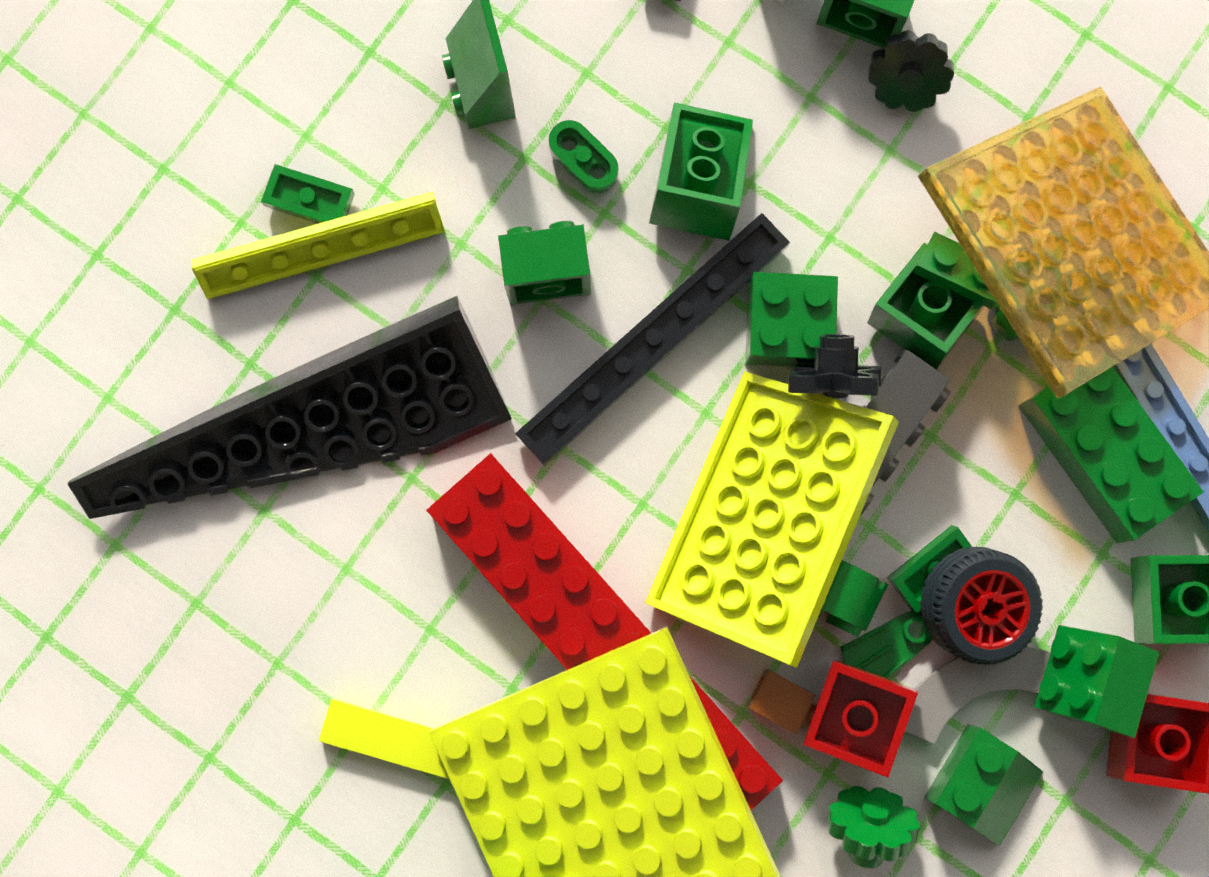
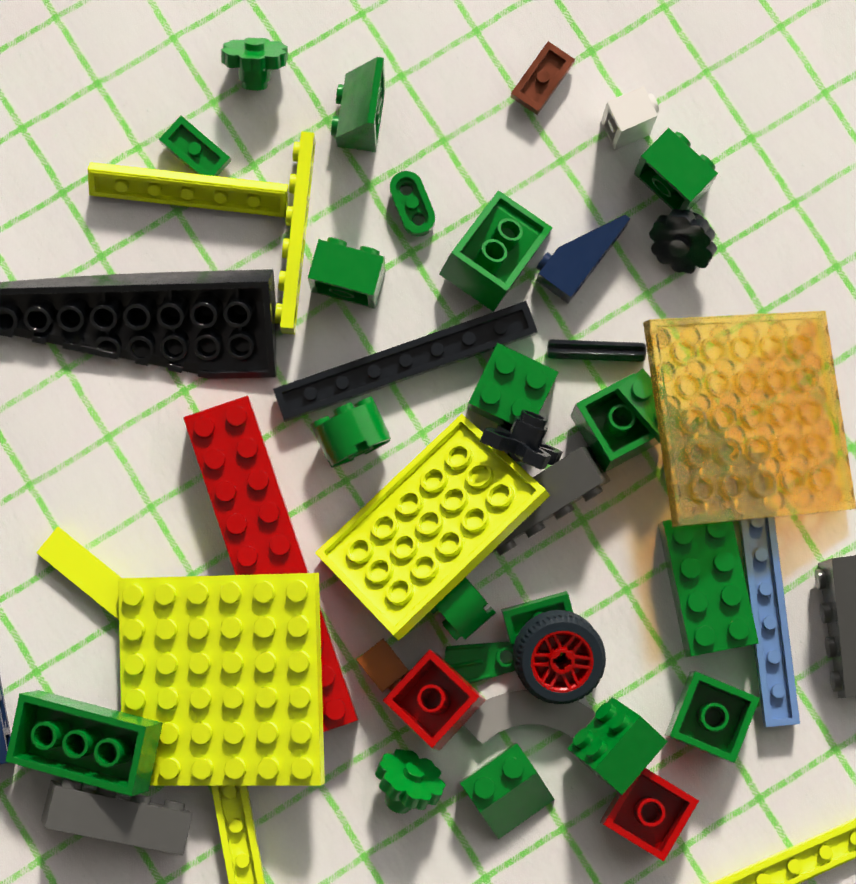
camera: 20 degrees right, 0 degrees up
none -> green plant [221,38,288,91]
none -> neon yellow plate [275,131,316,335]
none -> green brick [310,396,391,468]
none -> dark blue slope [536,215,630,304]
none -> black axle [547,339,646,362]

